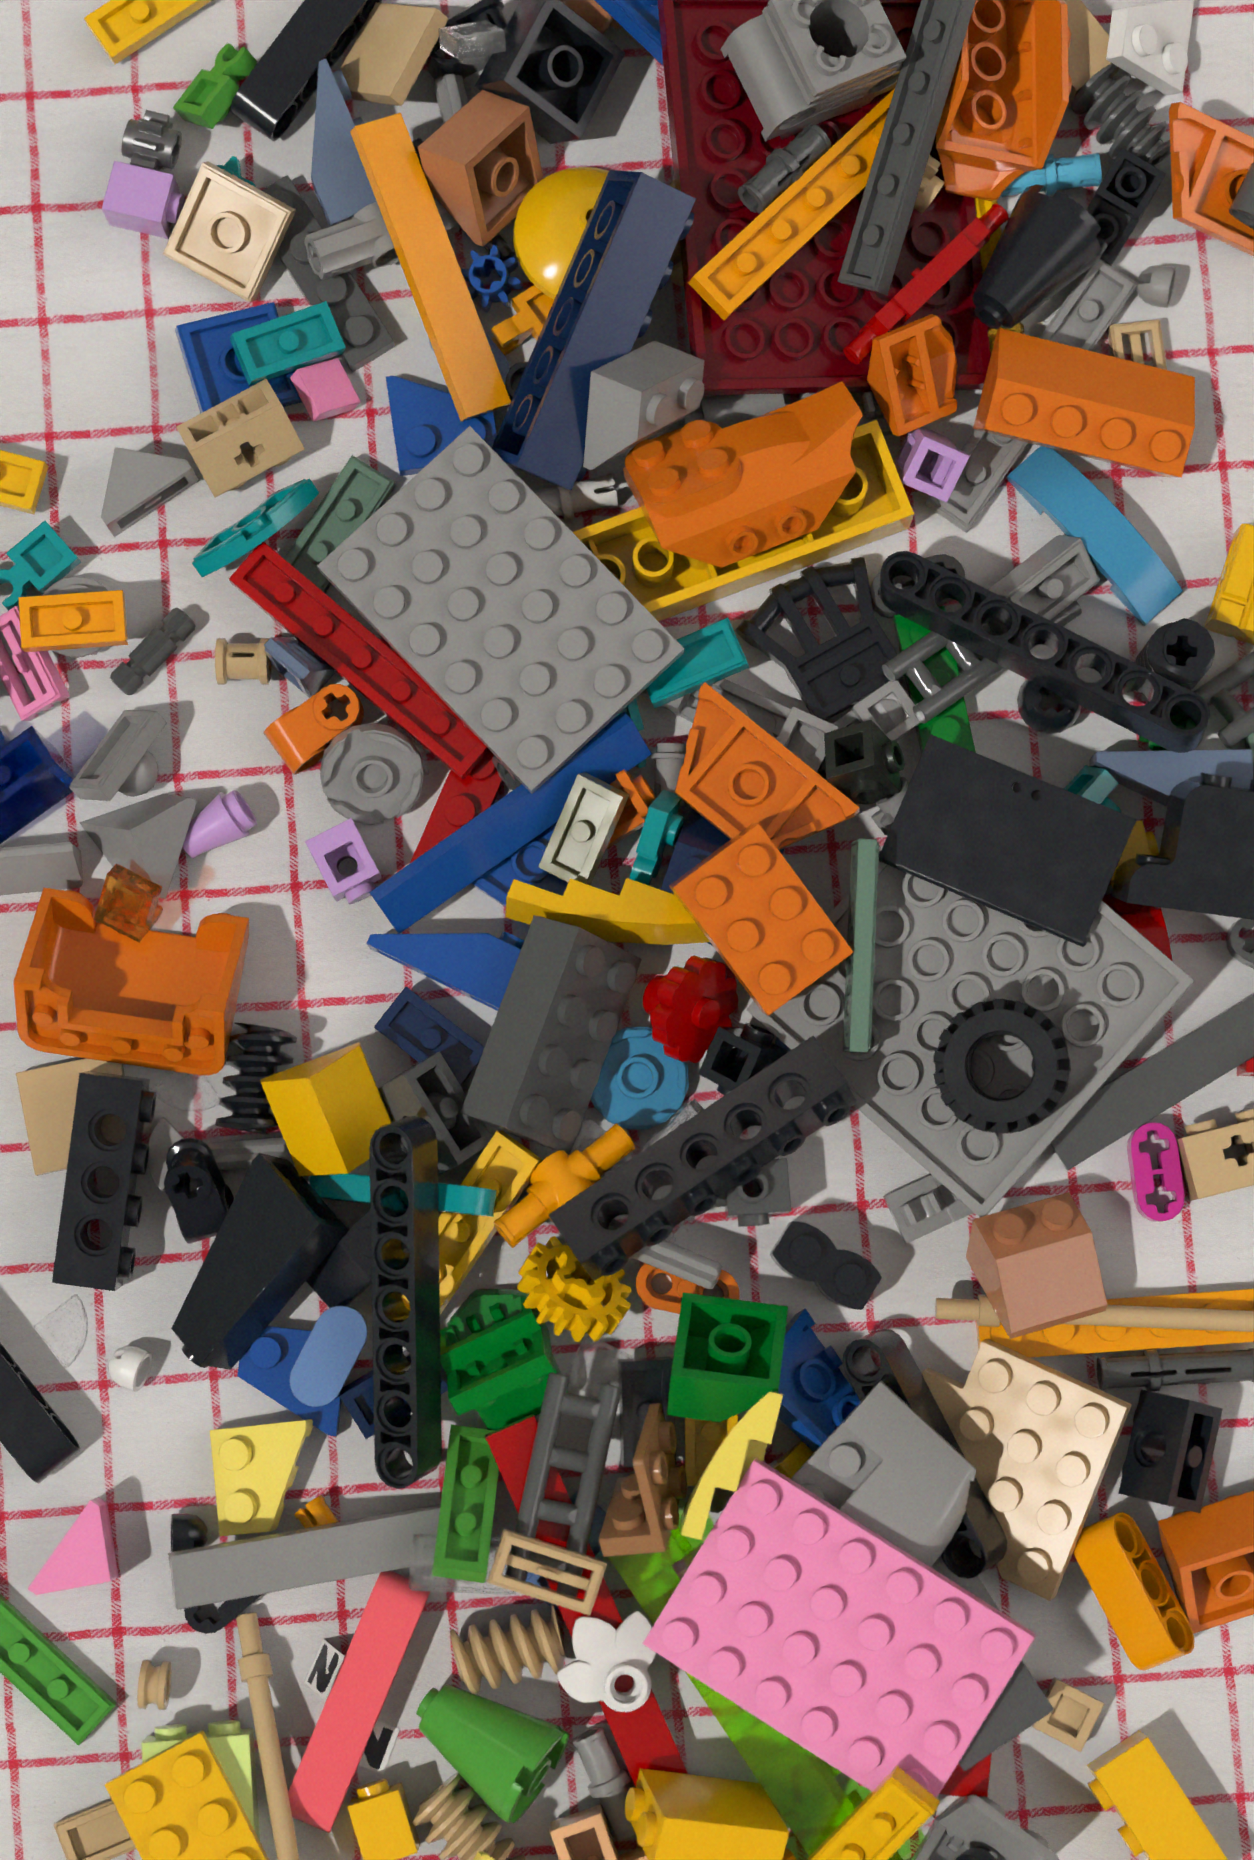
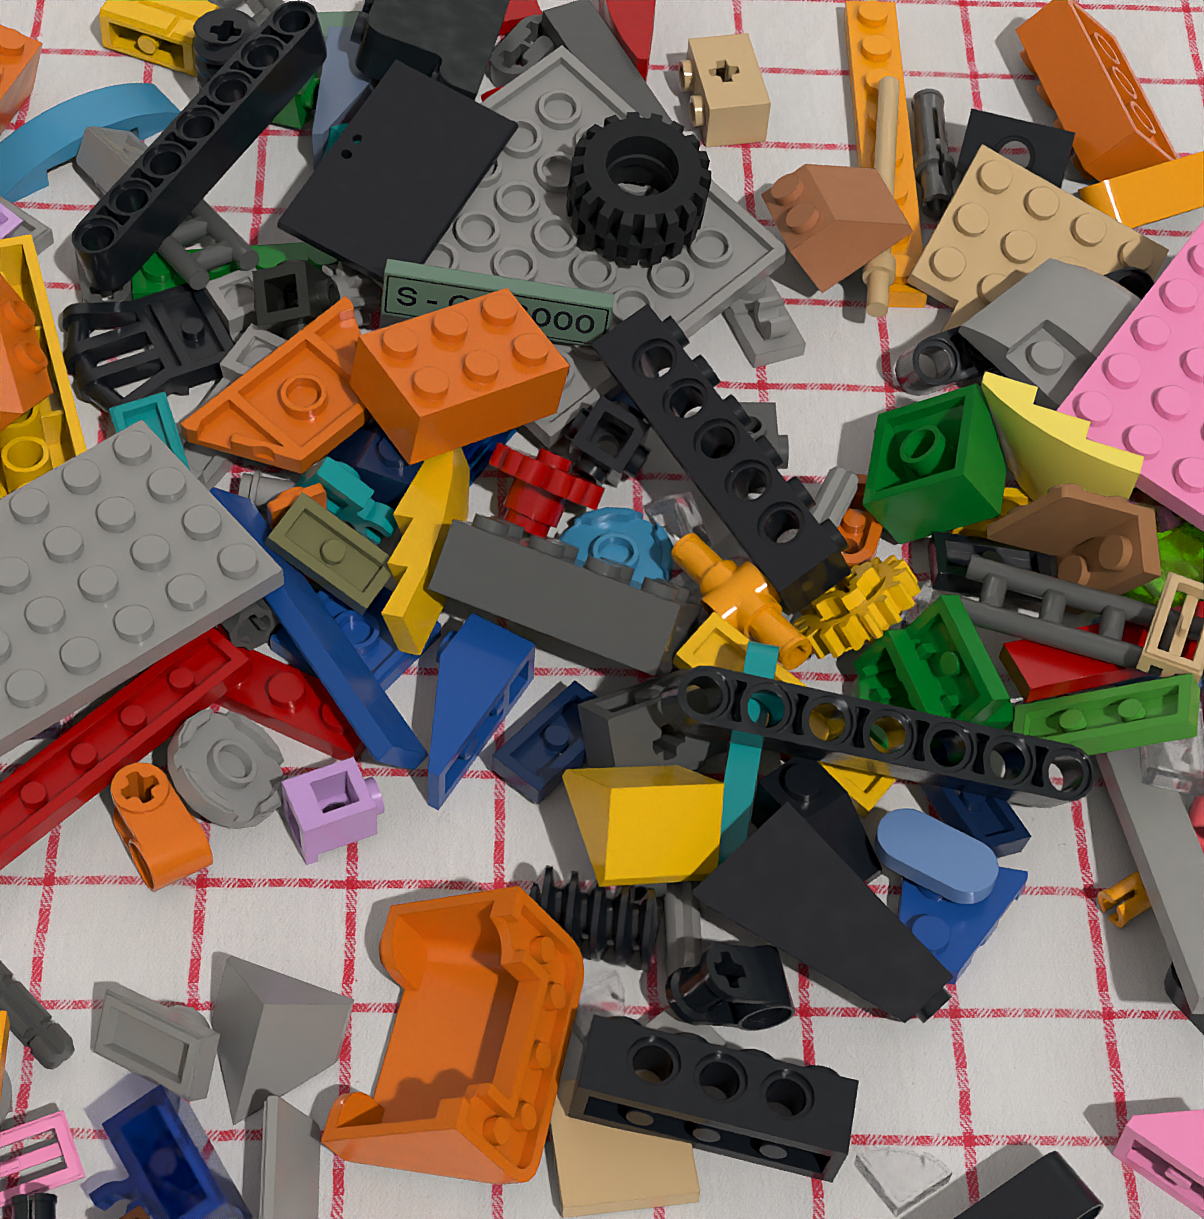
camera: 90 degrees left, 30 degrees down
clear orange bracket [94,863,163,943] -> none
white hinge [108,1346,153,1392] -> none
black hinge [171,1513,208,1552] -> none
lavender cone [183,790,257,859] -> none
light yellow wing [210,1419,313,1536] -> none
tan bush [215,638,272,685] -> none
sand blue slope [264,637,335,698] -> none
black brick [770,1221,882,1309] -> none
black piece [1017,679,1082,734] -> none
dark pink beam [1127,1122,1185,1222] -> none

